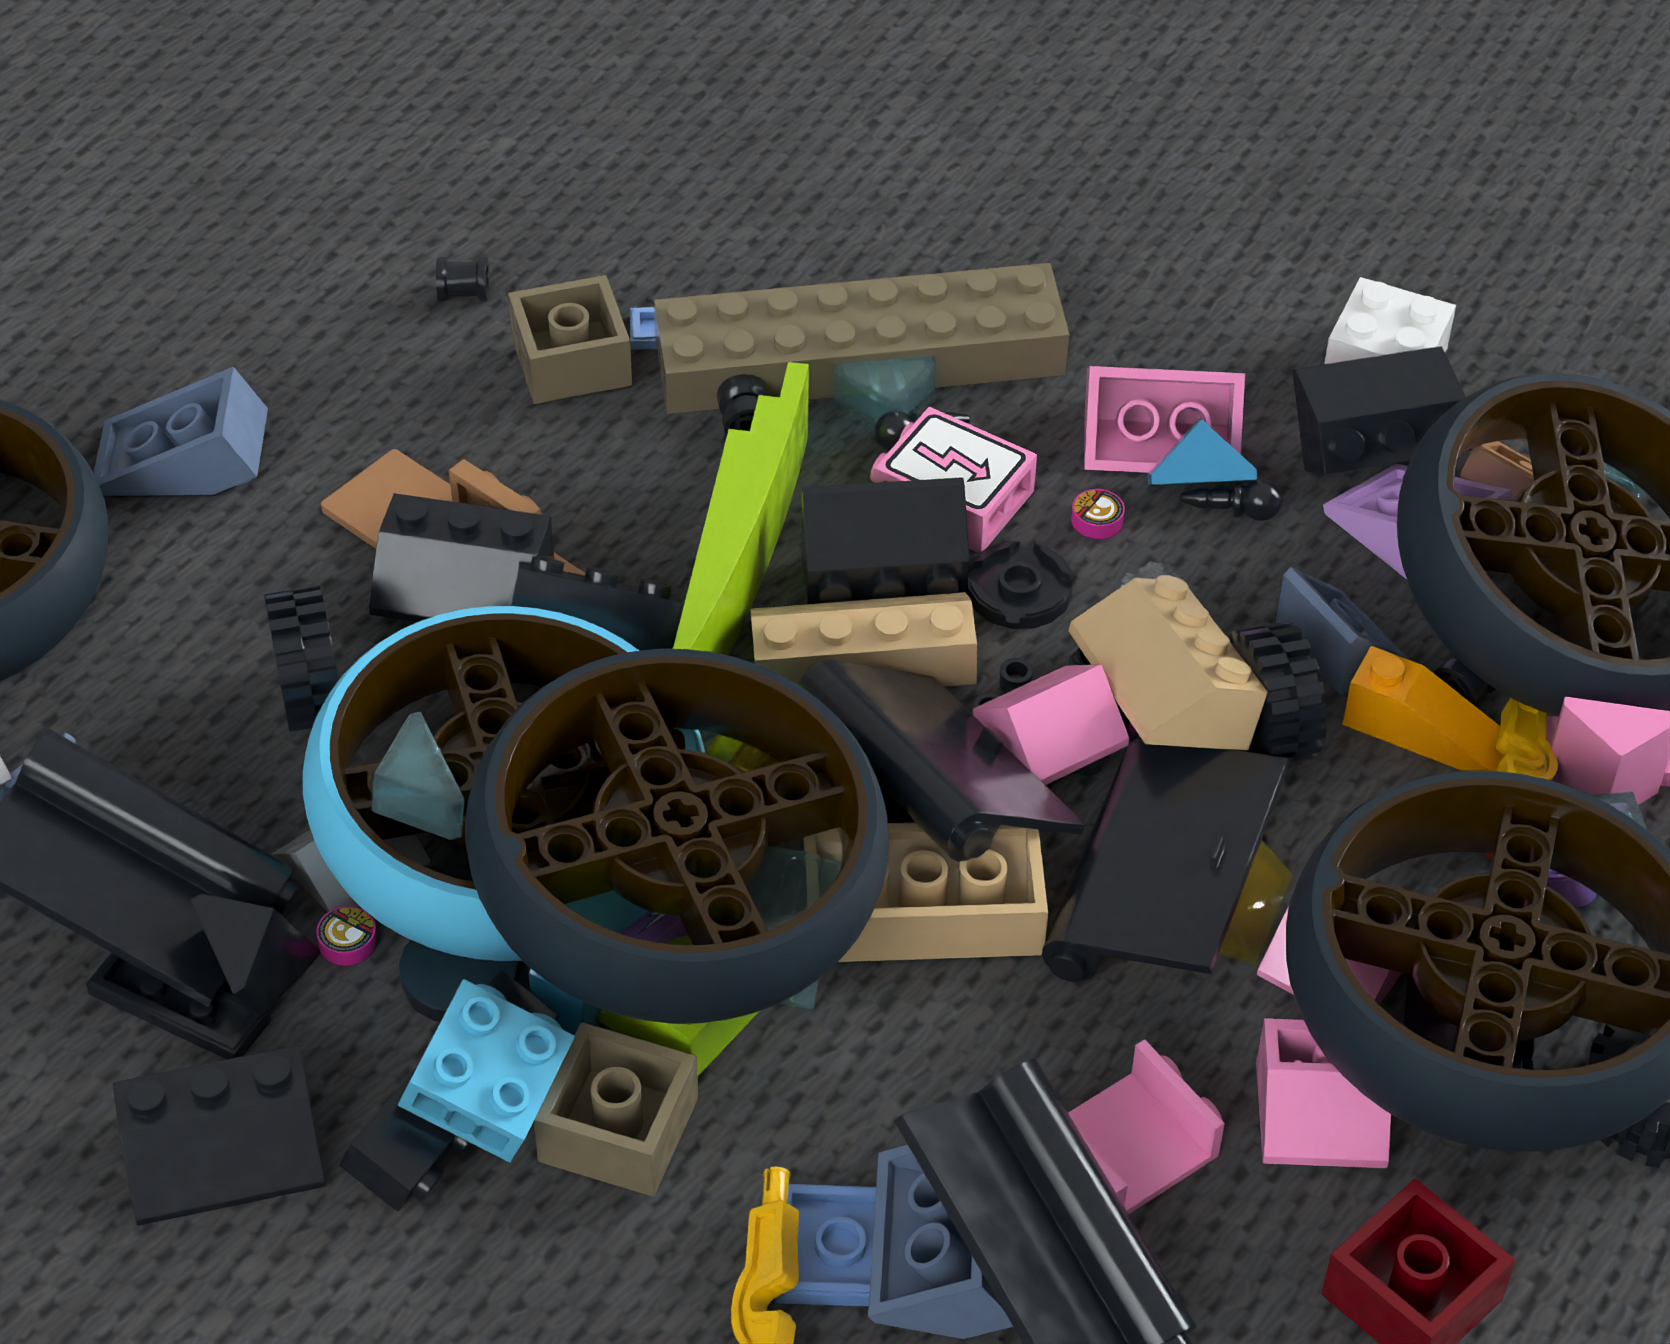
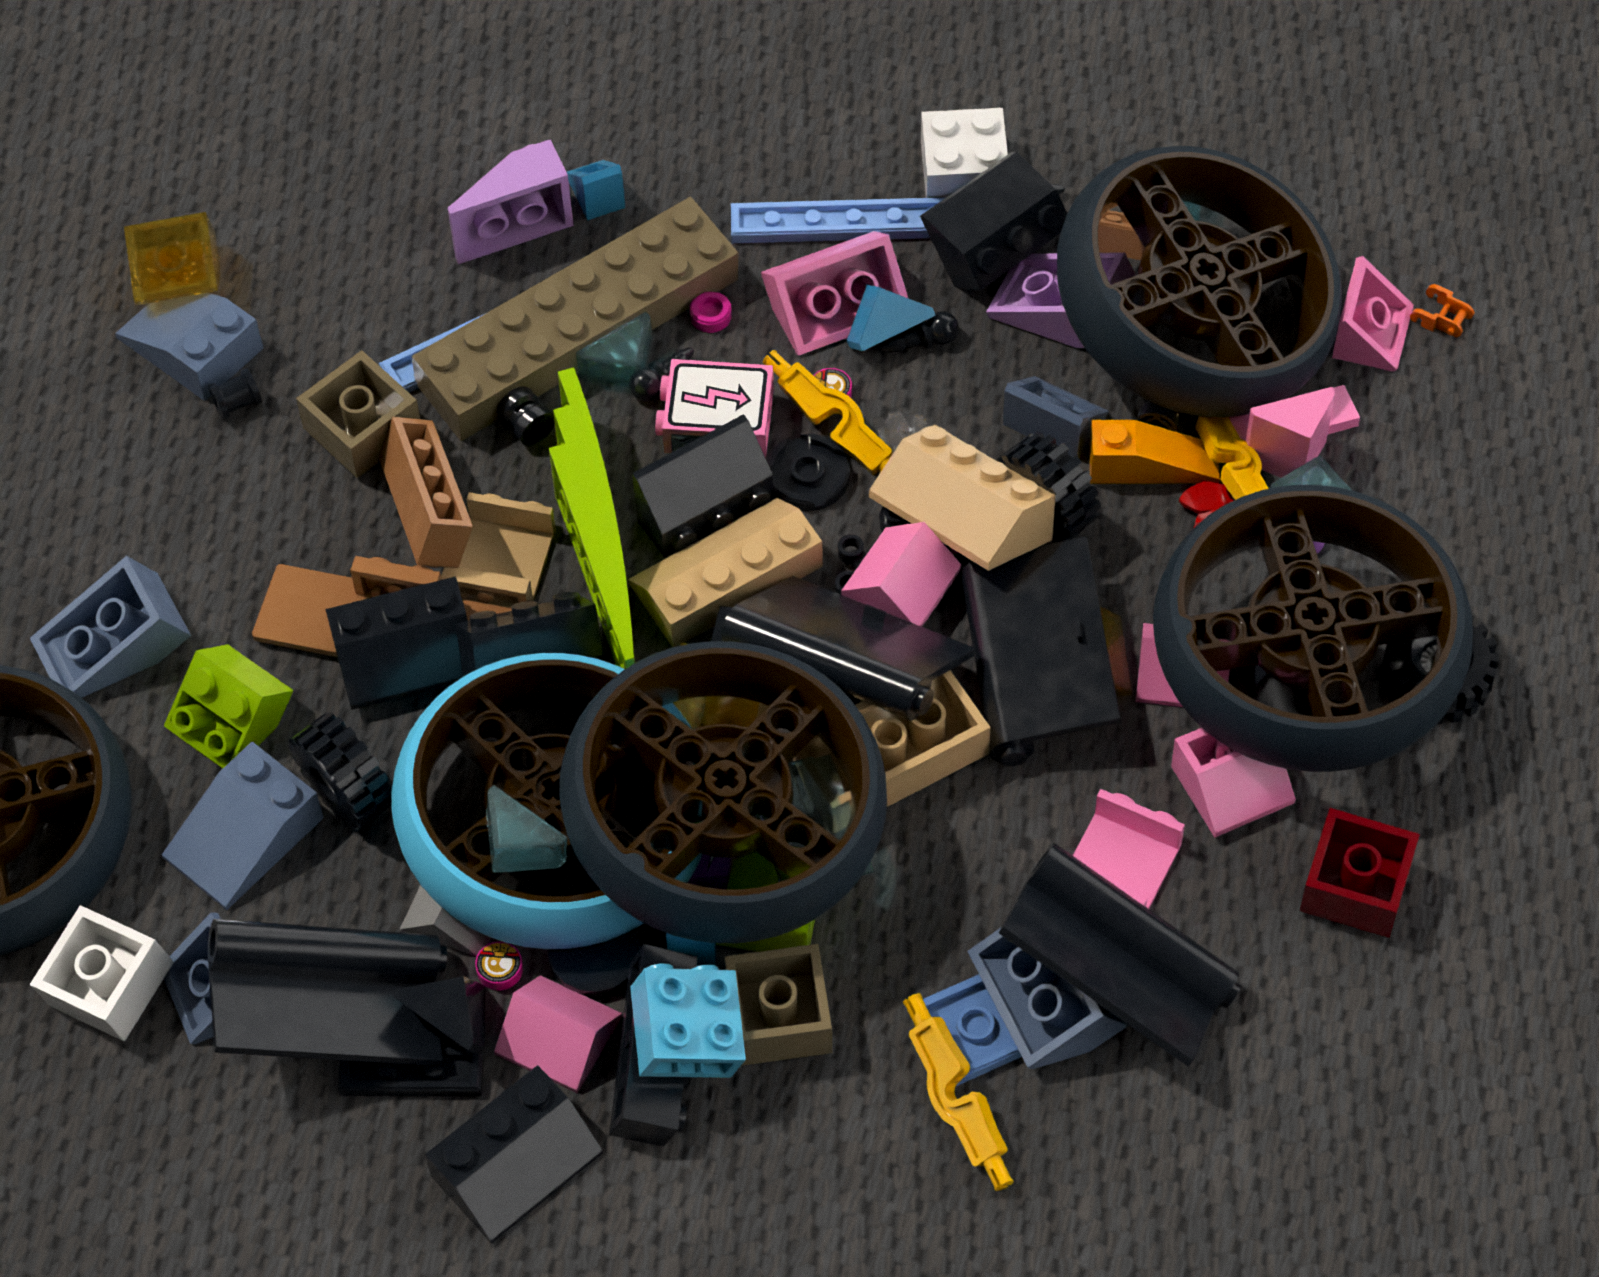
camera: 25 degrees left, 10 degrees up
none -> sand blue slope [115,282,263,401]
none -> clear yellow slope [124,212,221,305]
none -> sand blue slope [162,742,324,910]
none -> lime slope [164,644,294,768]
none -> medium nougat brick [379,417,473,568]
none -> tan panel [441,492,556,608]
none -> lavender slope [448,140,574,264]
none -> bright pink slope [494,975,623,1093]
none -> dark azure slope [567,160,625,220]
none -> dark pink tile [690,292,732,333]
none -> light blue tile [731,197,946,243]
none -> yellow piece [763,350,893,475]

